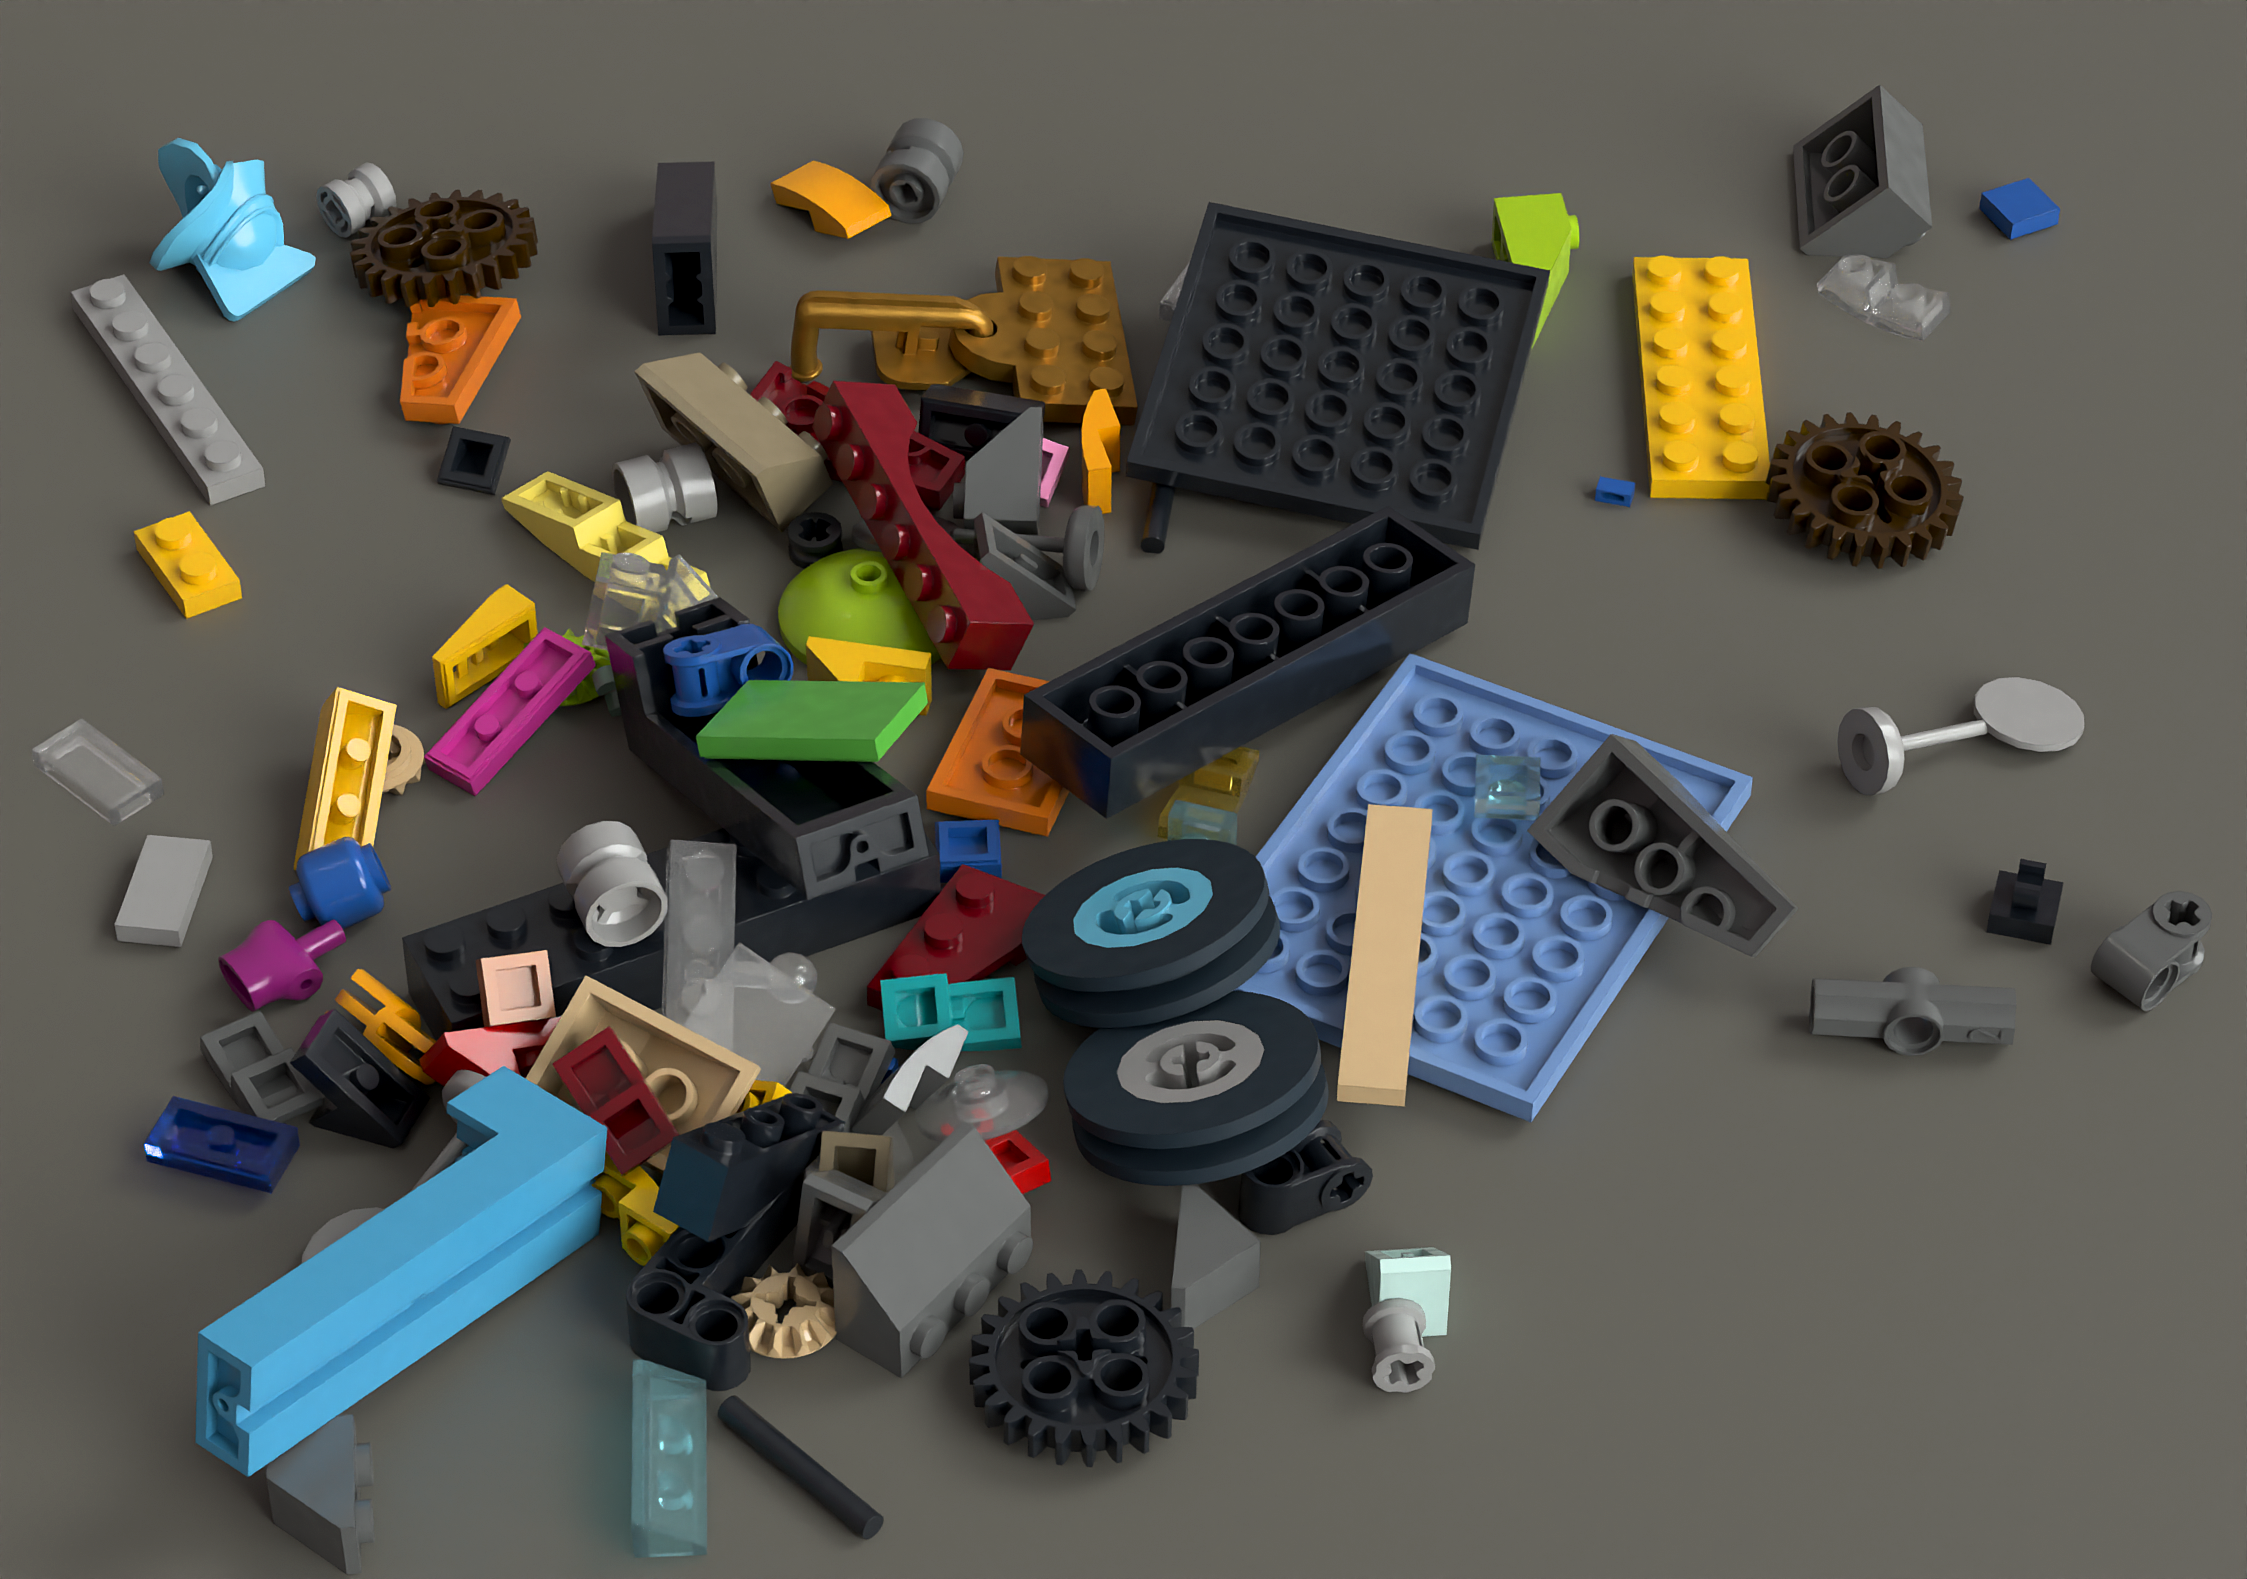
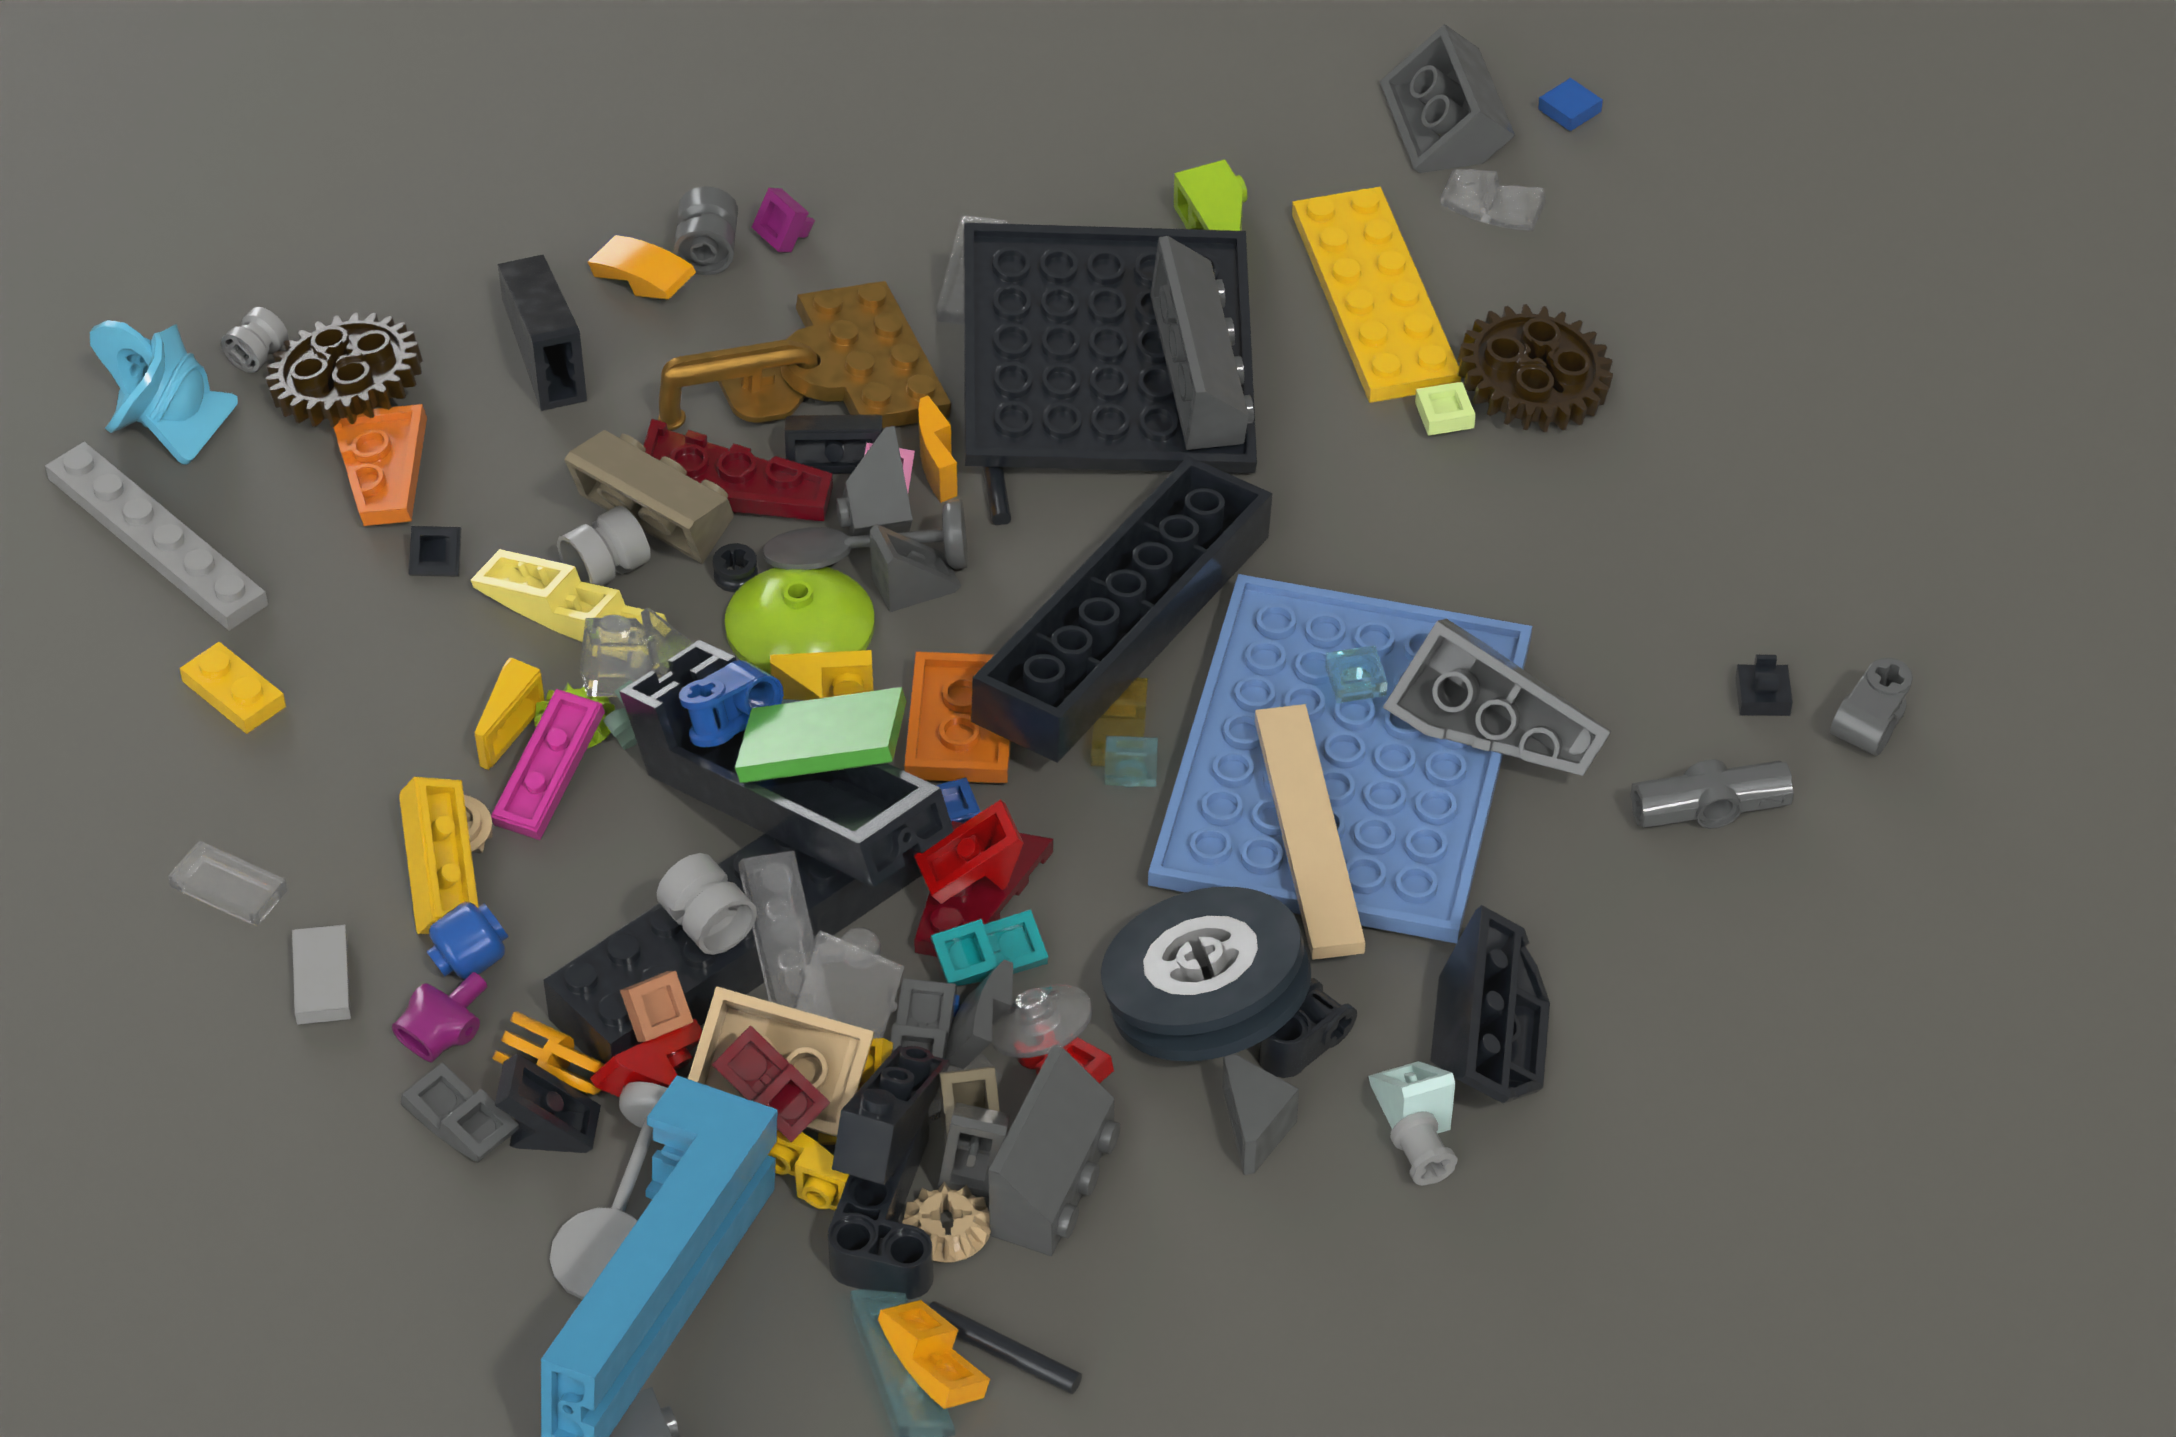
camera: 15 degrees left, 5 degrees up
clear blue plate [144,1096,300,1194] -> none
dark red arch [812,381,1034,671] -> none
black gear [969,1269,1199,1467] -> none
black wheel [1022,839,1280,1028] -> none
blue piece [1595,476,1635,507] -> none
light grey piece [1837,677,2084,795] -> none
none -> magenta tile [751,188,815,252]
none -> light orange slope [878,1300,990,1409]
none -> red slope [914,799,1024,904]
none -> dark grey slope [1150,236,1254,450]
none -> yellowish green plate [1415,382,1476,436]
none -> black wedge [1430,905,1550,1103]

